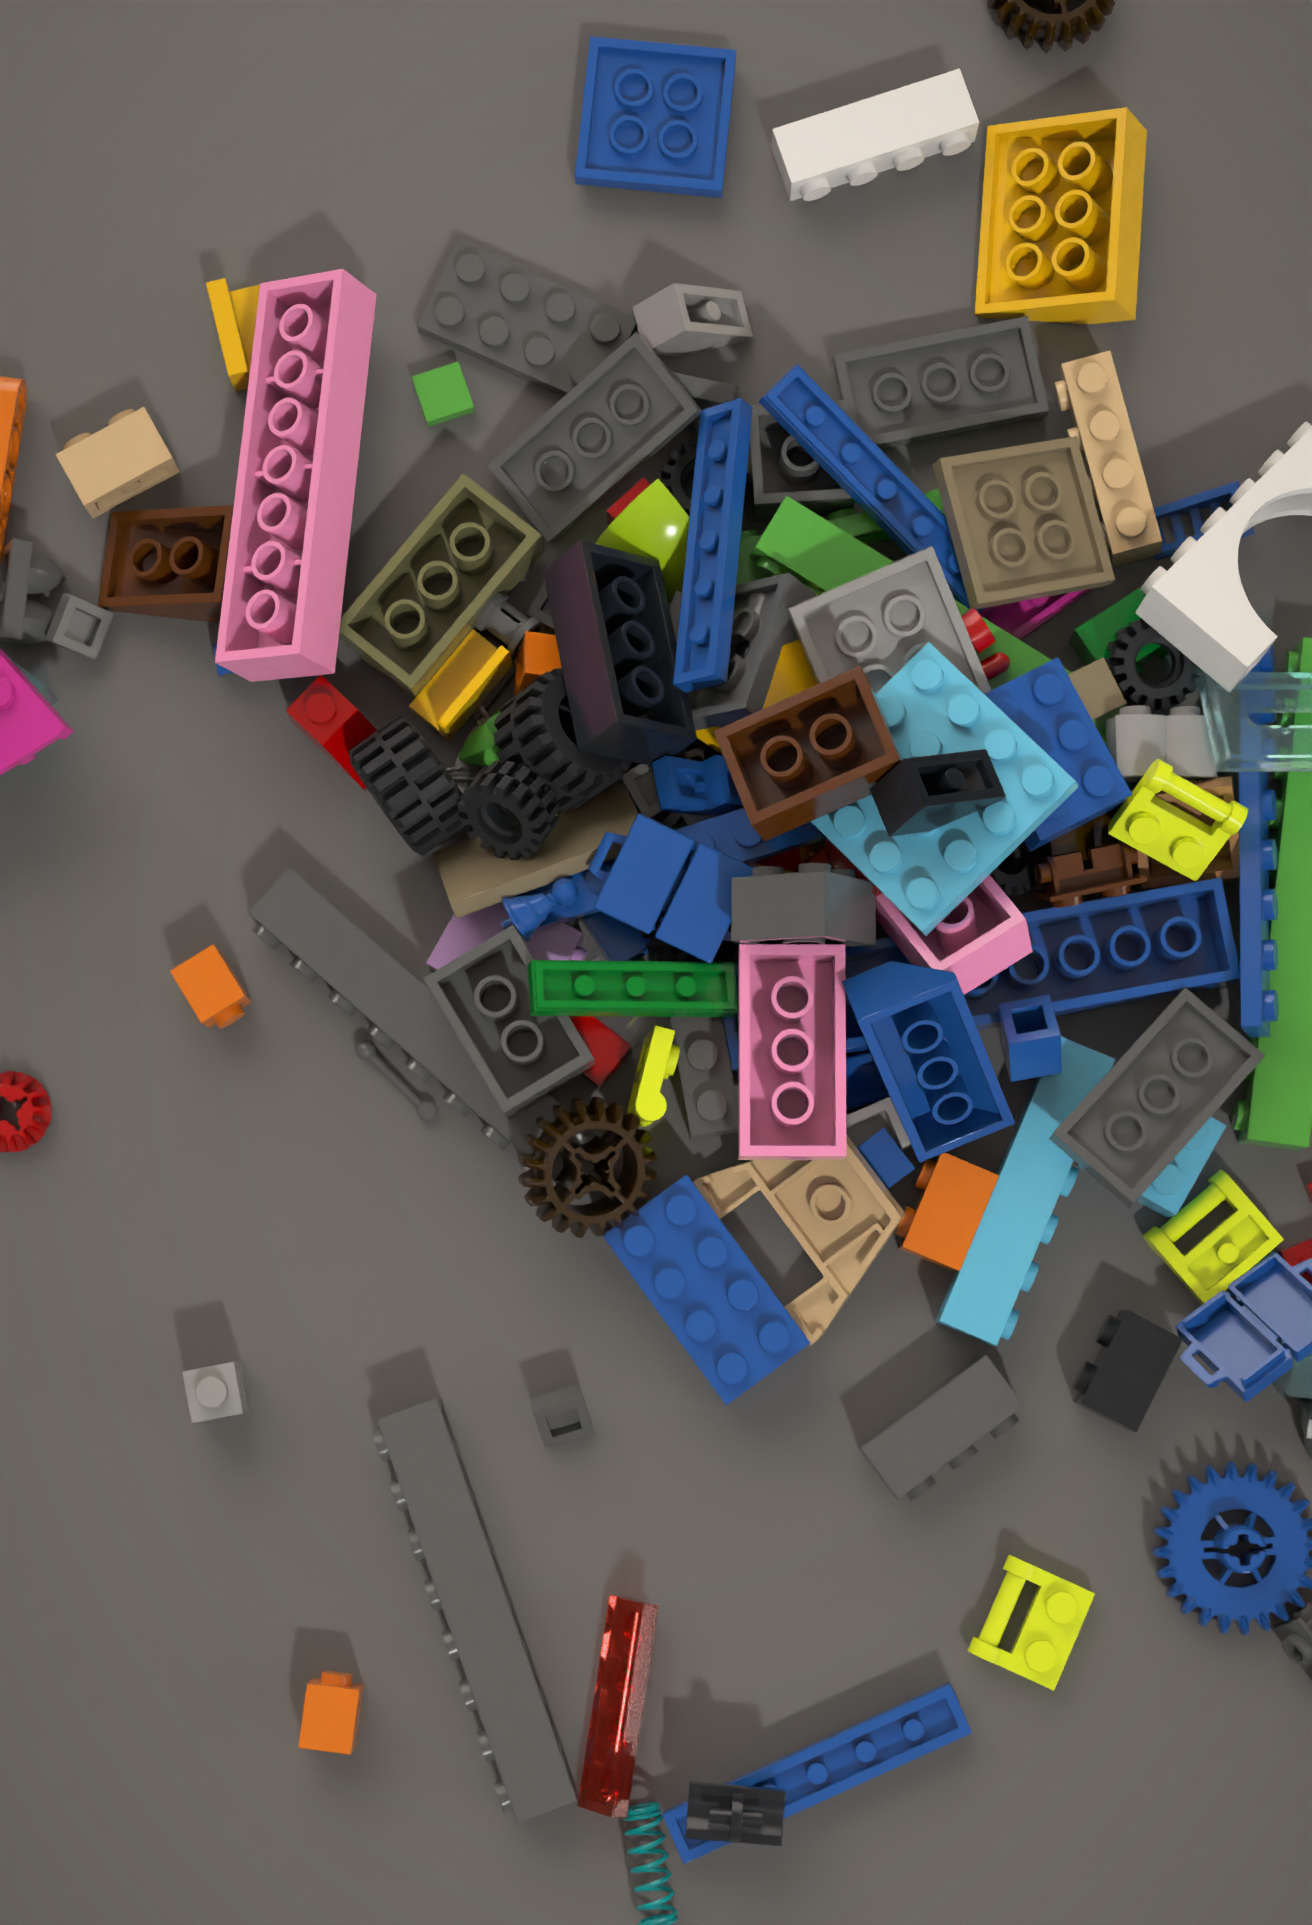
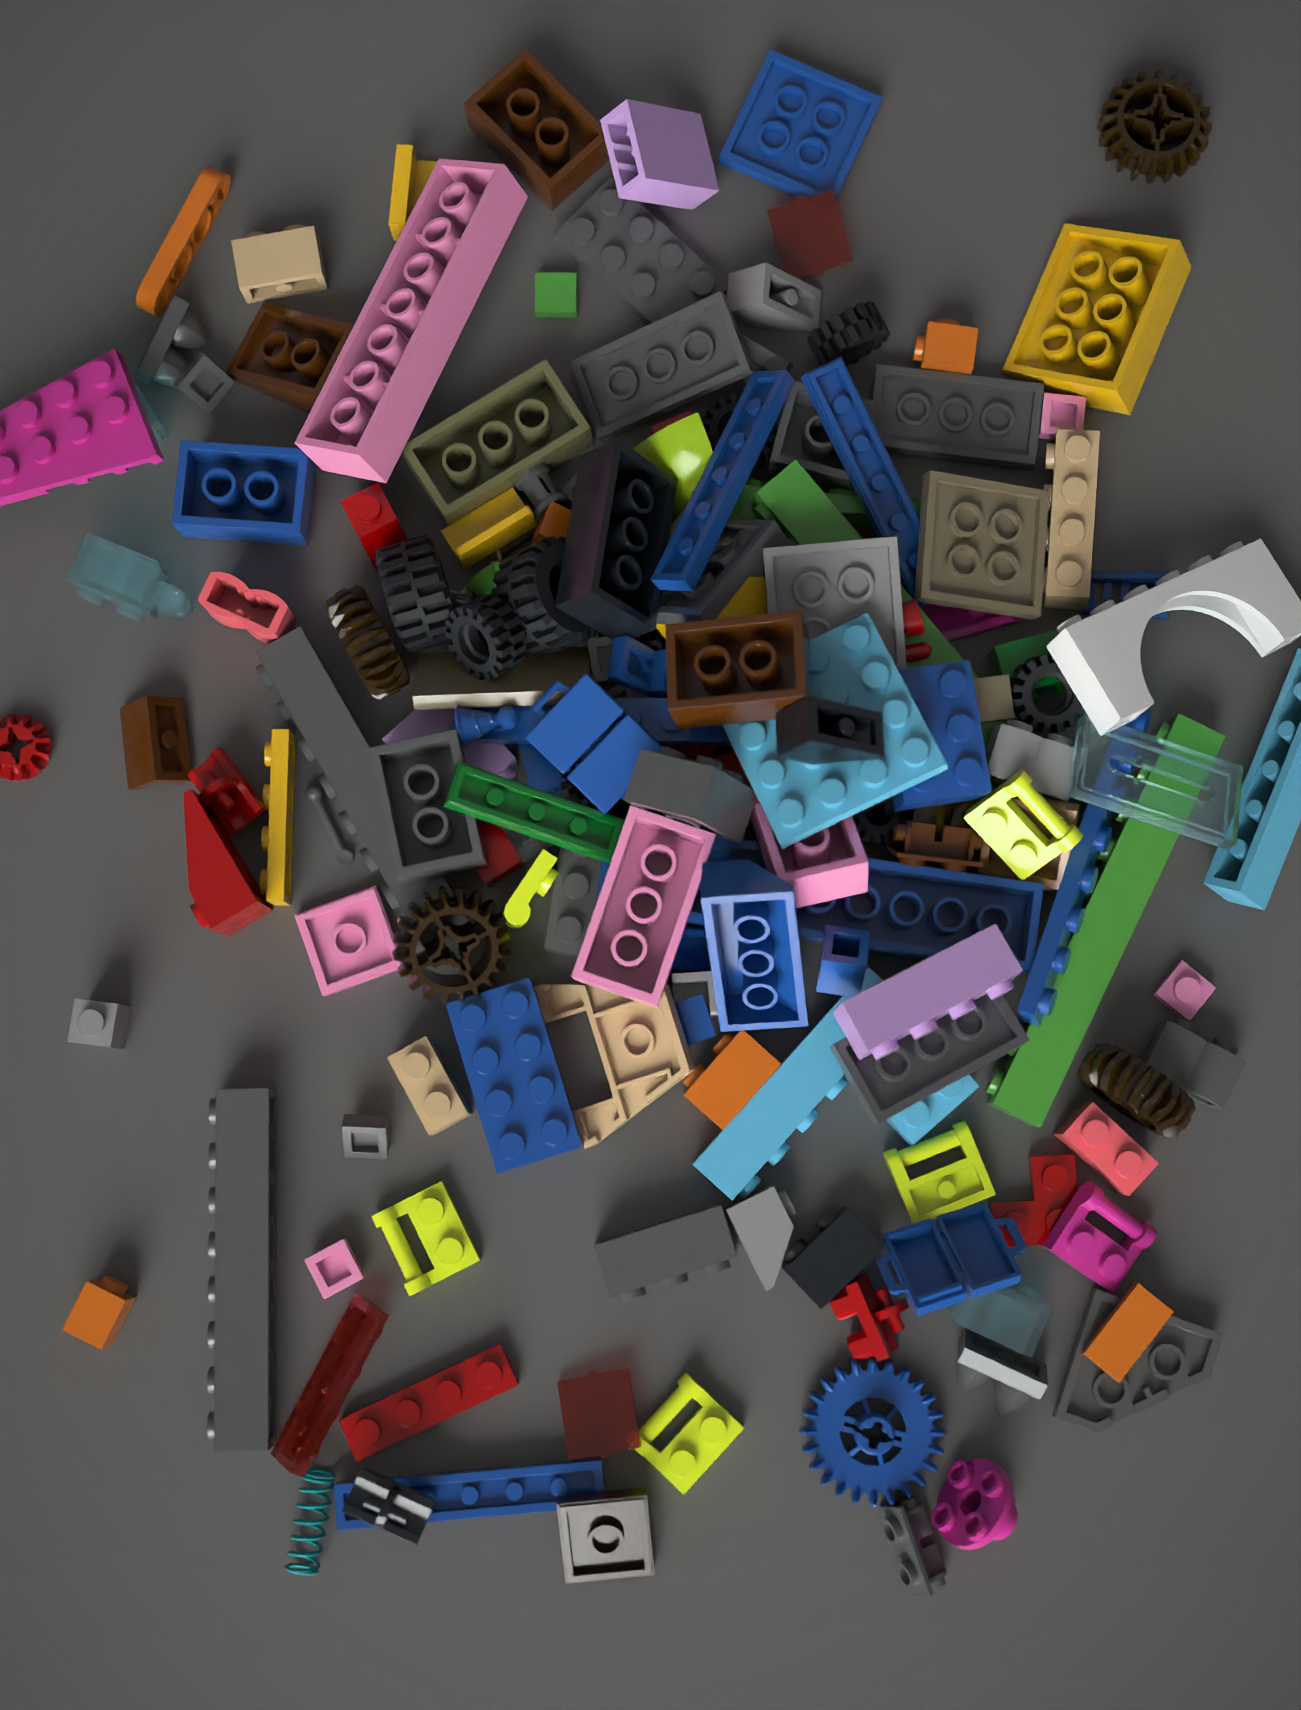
camera: 20 degrees right, 0 degrees up
orange brick [170,944,252,1029] -> none
white brick [771,68,979,201] -> none
none -> clear light blue hinge [67,533,194,621]
none -> reddish brown panel [120,696,192,790]
none -> blue brick [172,440,316,546]
none -> red slope [183,789,273,937]
none -> red hips [187,747,267,835]
none -> coral brick [198,572,297,644]
none -> yellow plate [260,729,296,906]
none -> bright pink tile [294,885,402,997]
none -> bright pink plate [304,1238,366,1299]
none -> dark brown gear [325,585,410,700]
none -> red plate [338,1343,519,1462]
none -> neon yellow plate [371,1181,481,1296]
none -> tan brick [387,1036,473,1135]
none -> reddish brown brick [464,48,610,211]
none -> tile [556,1487,655,1584]
none -> clear red piece [557,1368,642,1461]
none -> lavender brick [600,99,720,210]
none -> light grey slope [725,1185,796,1291]
none -> clear red piece [767,189,853,279]
none -> black tyre [807,301,890,367]
none -> red hips [829,1273,909,1362]
none -> lavender brick [833,924,1023,1060]
none -> orange brick [913,319,979,375]
none -> bright pink plate [1038,392,1086,440]

